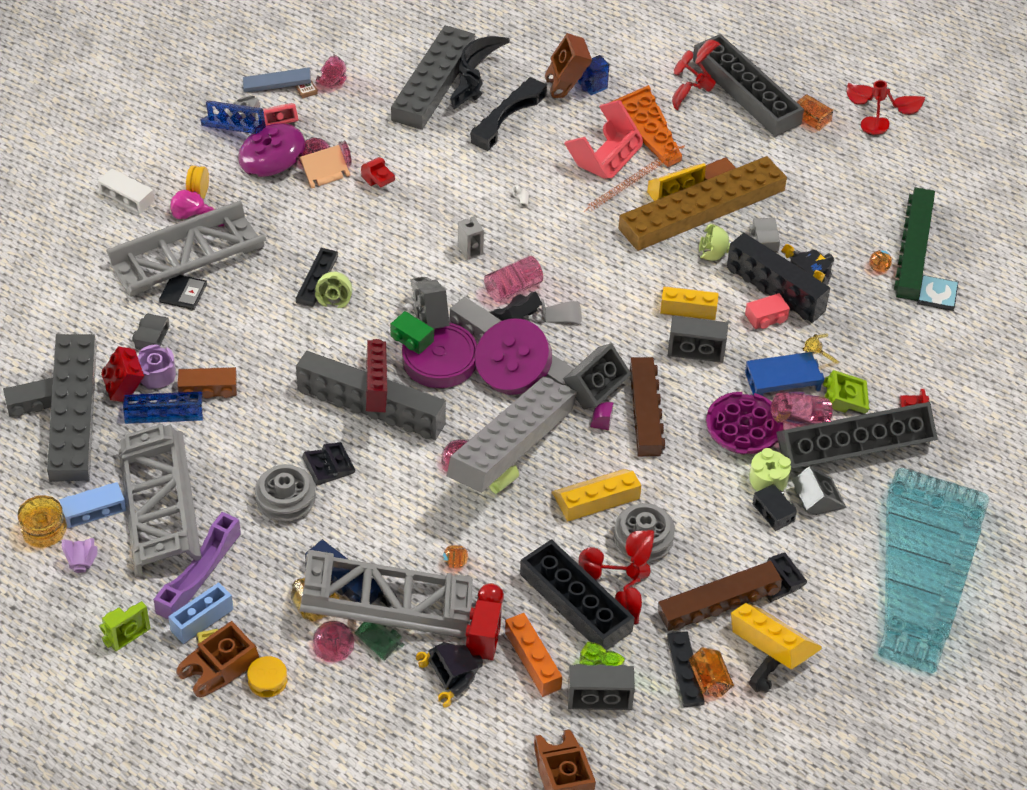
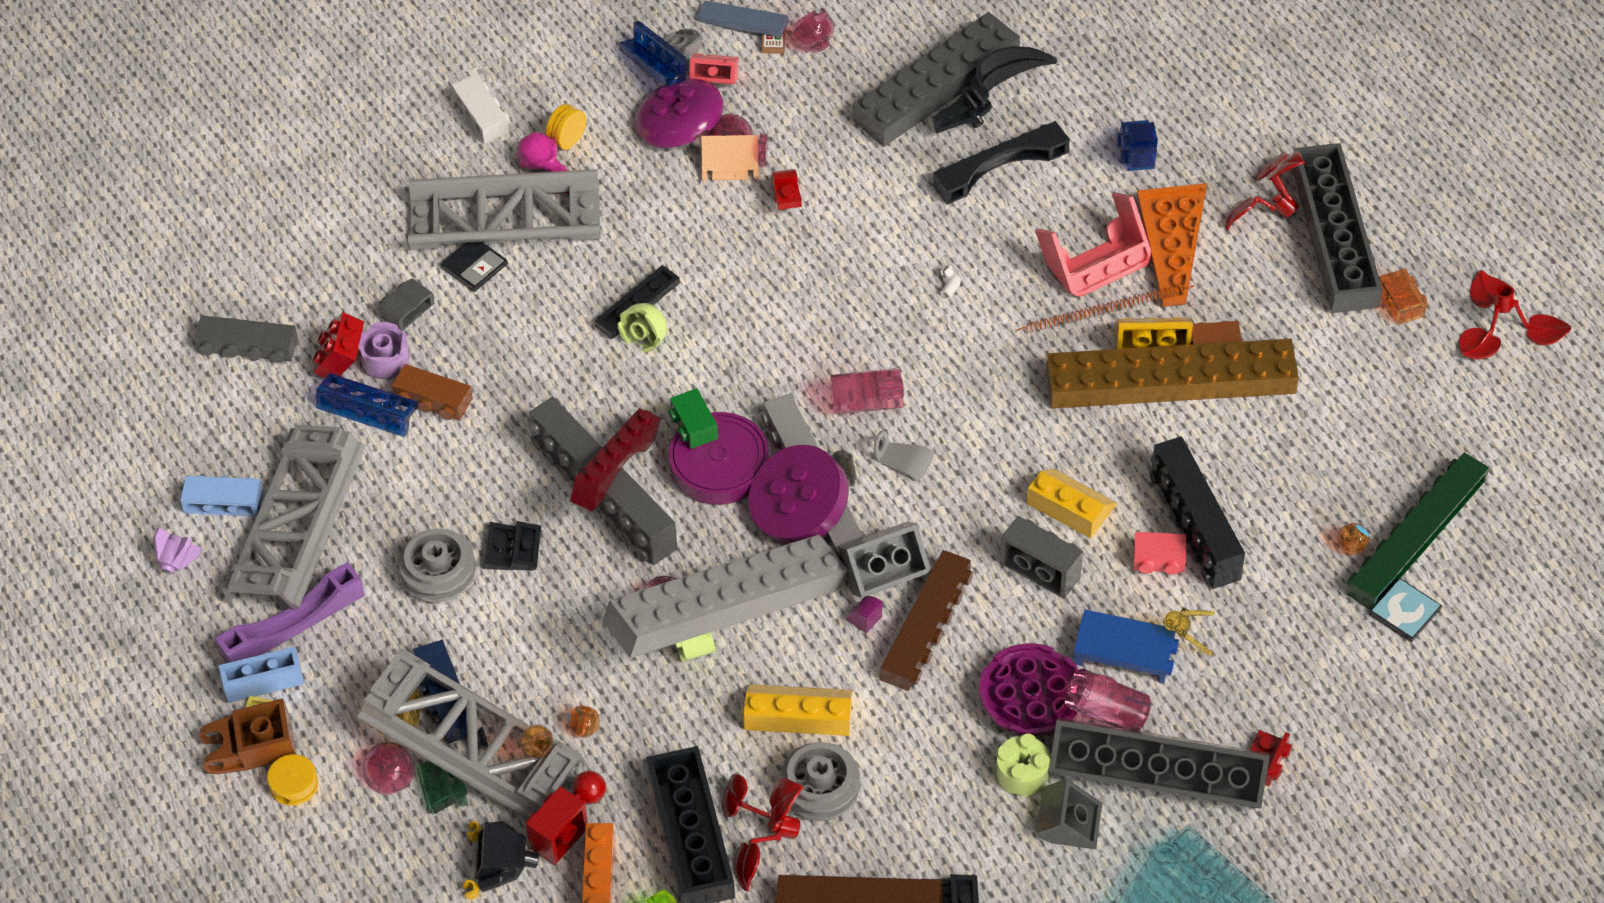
camera: 30 degrees right, 5 degrees up
clear yellow wheel [18,495,66,548] -> none
dark grey brick [47,334,97,482] -> none
lime plate [99,601,151,651] -> none
dark grey brick [410,277,450,329] -> none
light grey brick [458,216,484,260] -> none
black brick [490,291,543,321] -> none
dark orange brick [545,33,592,98] -> none
yellowish green cylinder [699,224,730,261] -> none
light grey brick [750,217,780,251] -> none
black hinge [752,484,797,531] -> none
black torso [781,244,834,285] -> none
lime plate [823,370,869,414] -> none
none -> clear orange piece [520,724,554,758]

